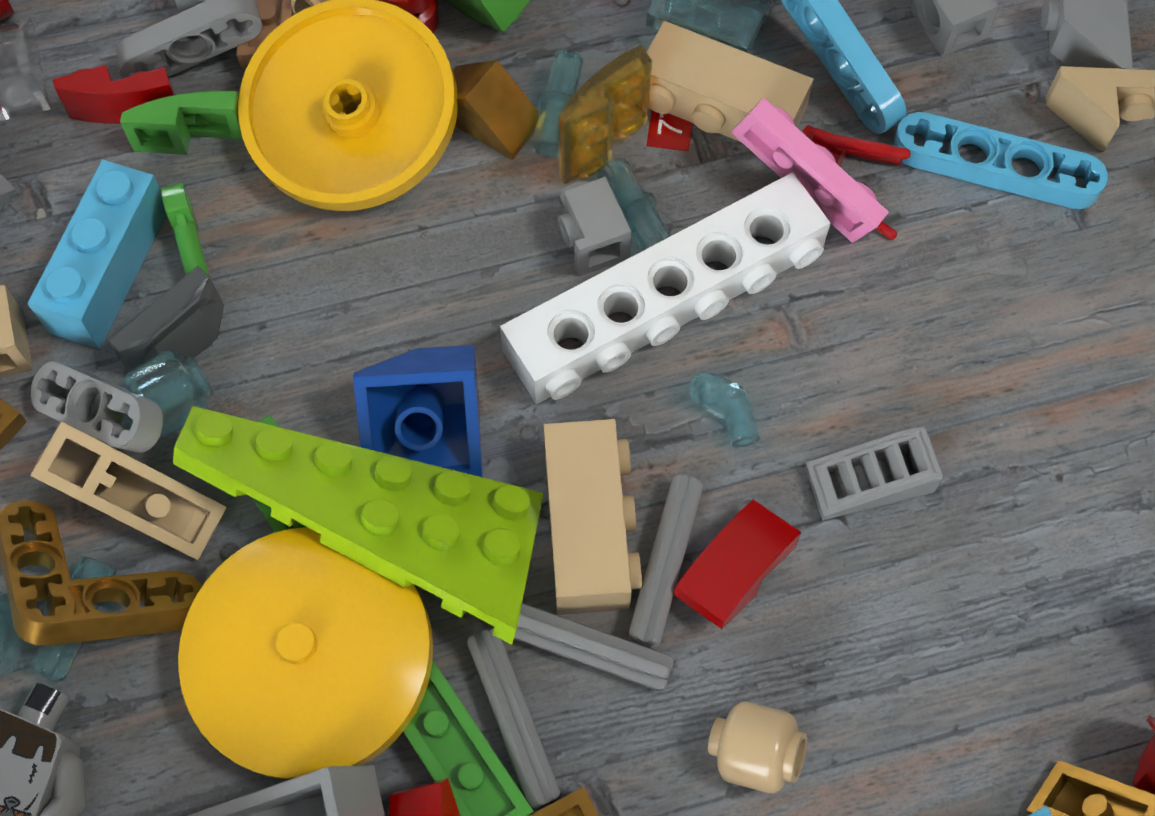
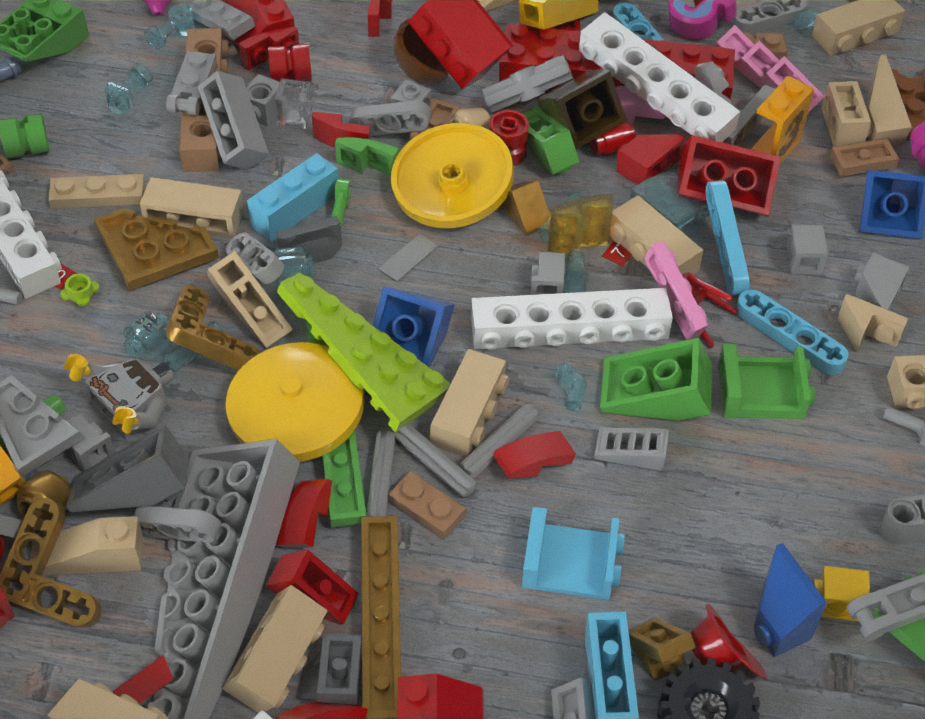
camera: 25 degrees right, 15 degrees down
tan head [708,702,807,794] -> none
none -> light grey sticker [378,233,438,281]
none -> medium nougat plate [388,471,466,540]
none -> medium azure panel [522,507,625,600]
none -> bright green slope [600,338,712,421]
none -> bright green panel [718,344,815,419]

